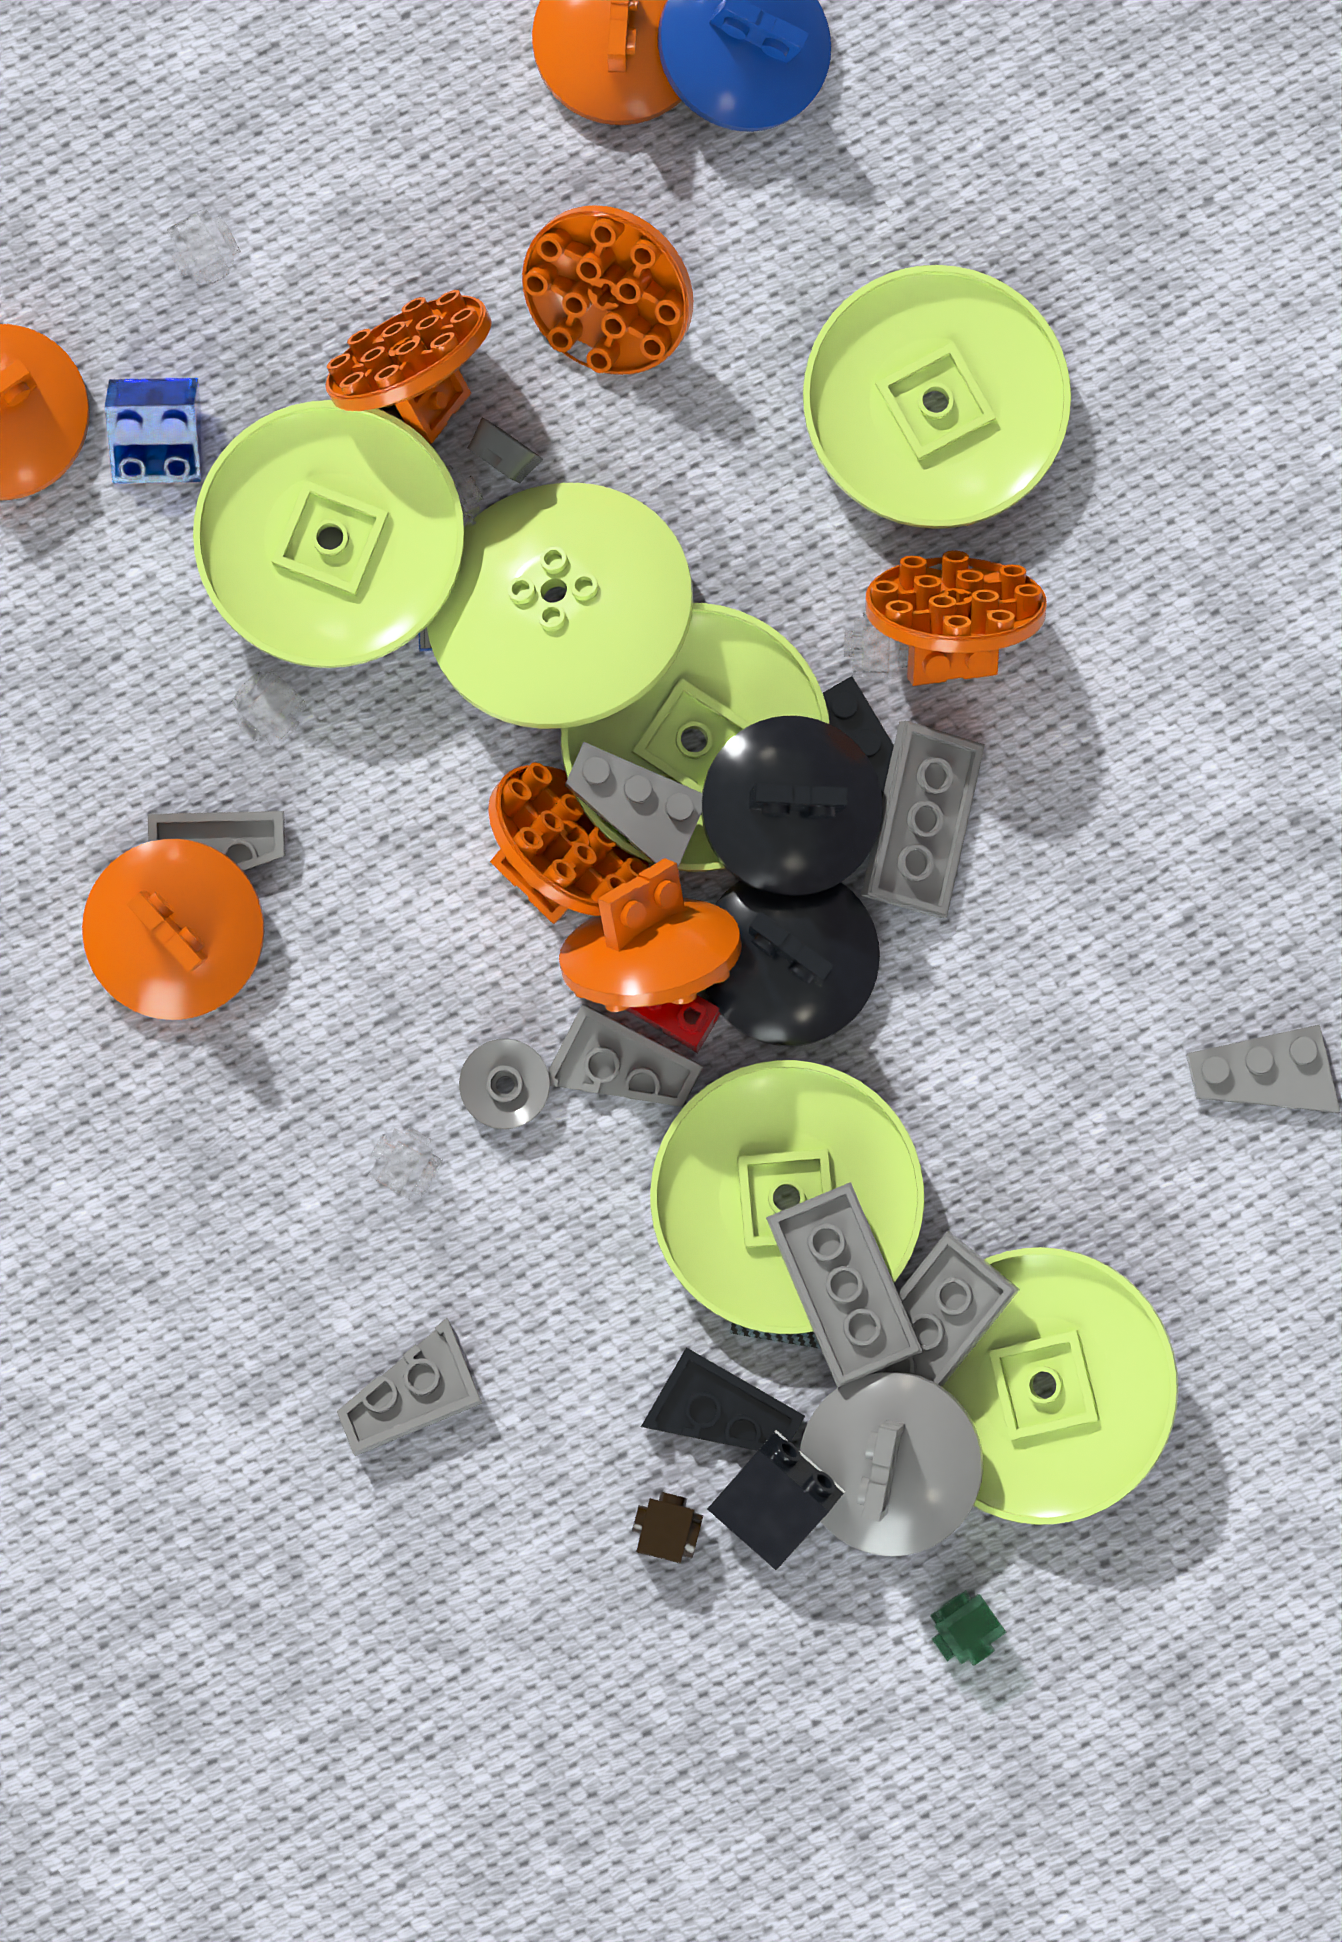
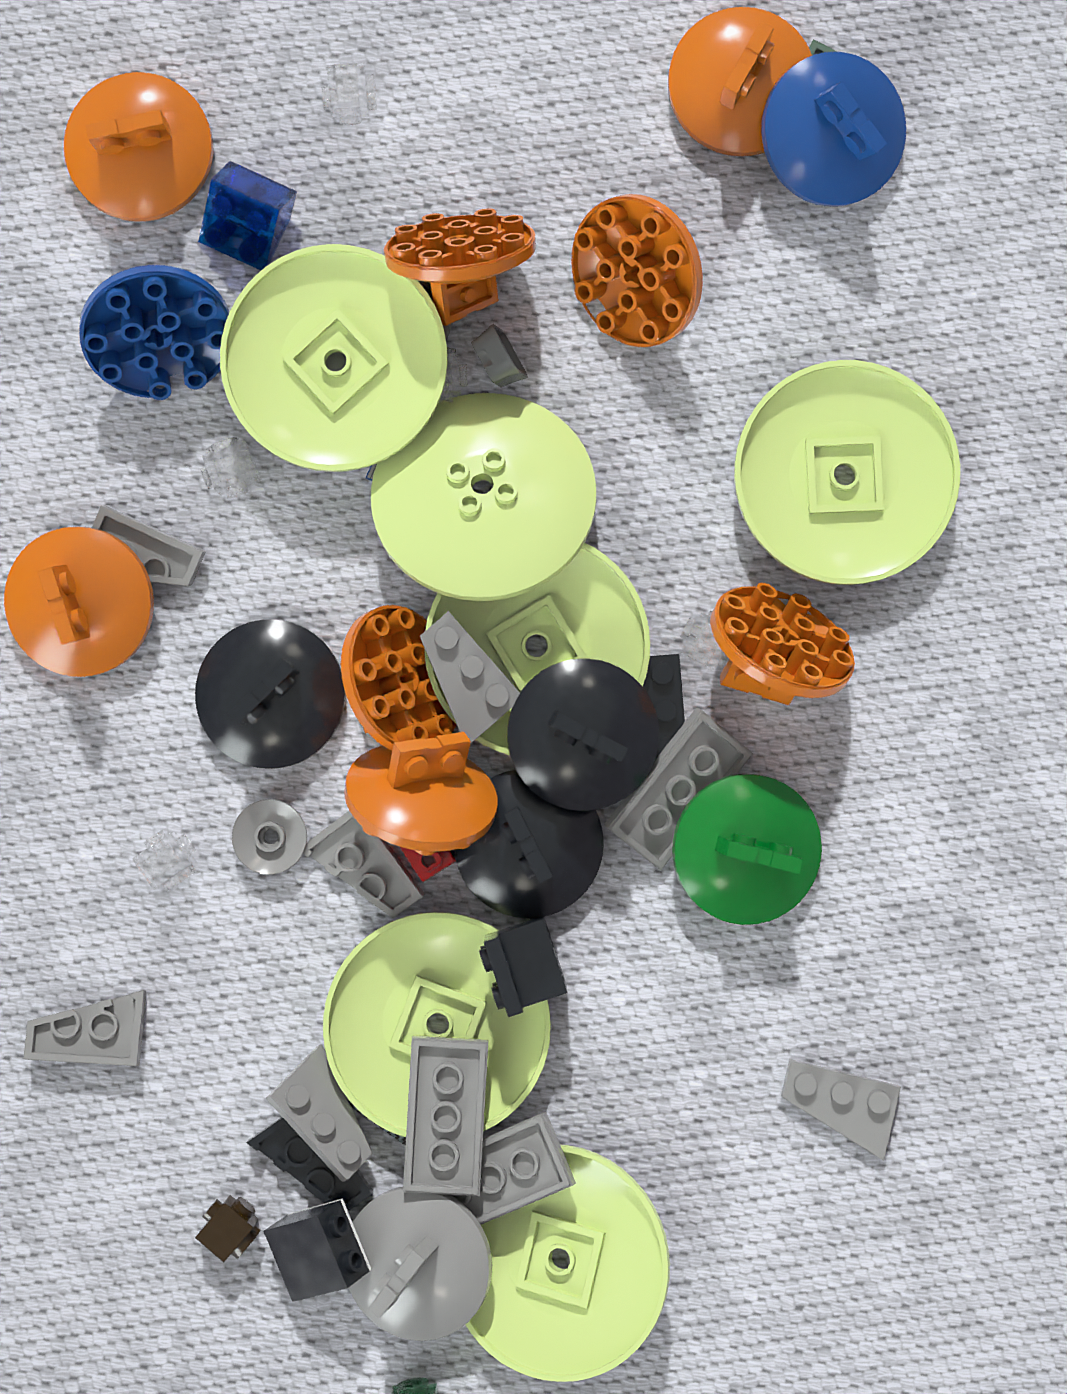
camera: 30 degrees right, 5 degrees up
none -> blue bracket [79,265,230,400]
none -> black bracket [195,619,346,769]
none -> light grey wing [266,1044,372,1182]
none -> black bracket [479,915,568,1017]
none -> green bracket [672,774,822,925]

